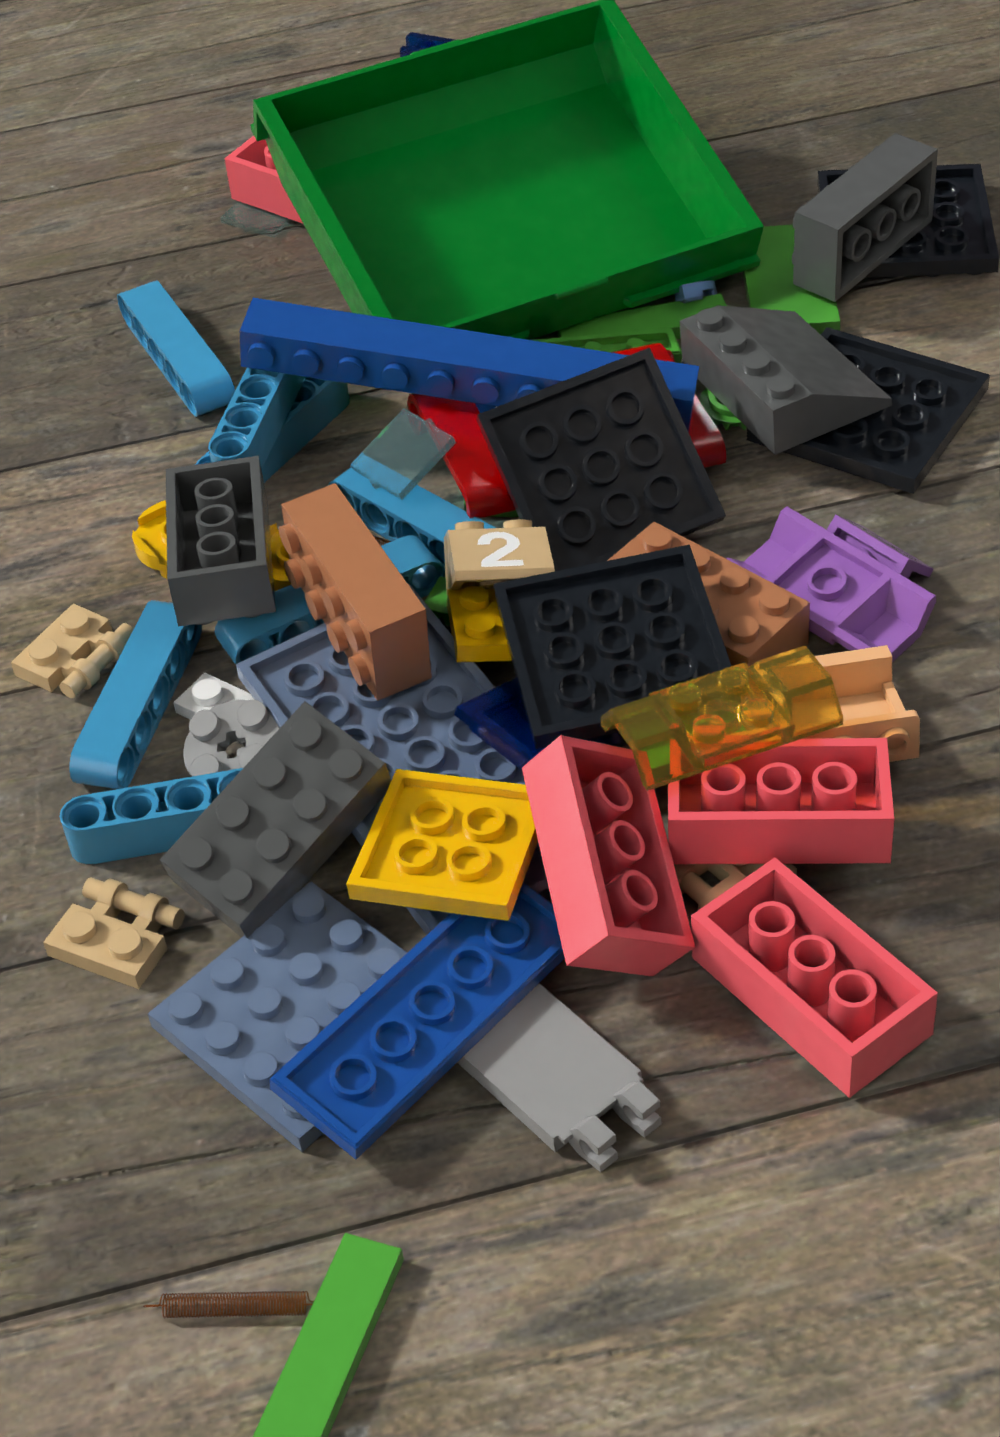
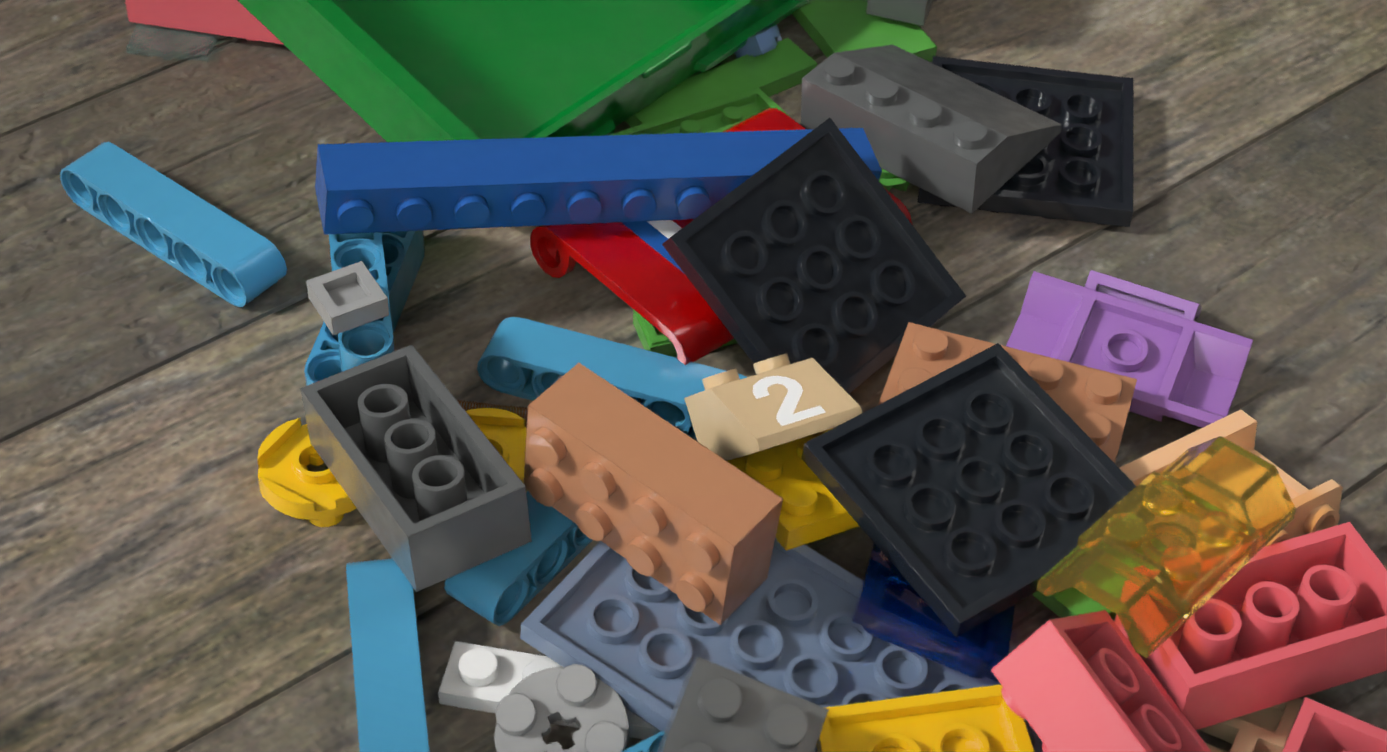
camera: 30 degrees left, 0 degrees up
tan plate [11,604,133,698] -> none
clear light blue piece [350,408,456,500] -> none
none -> light grey plate [306,261,389,336]

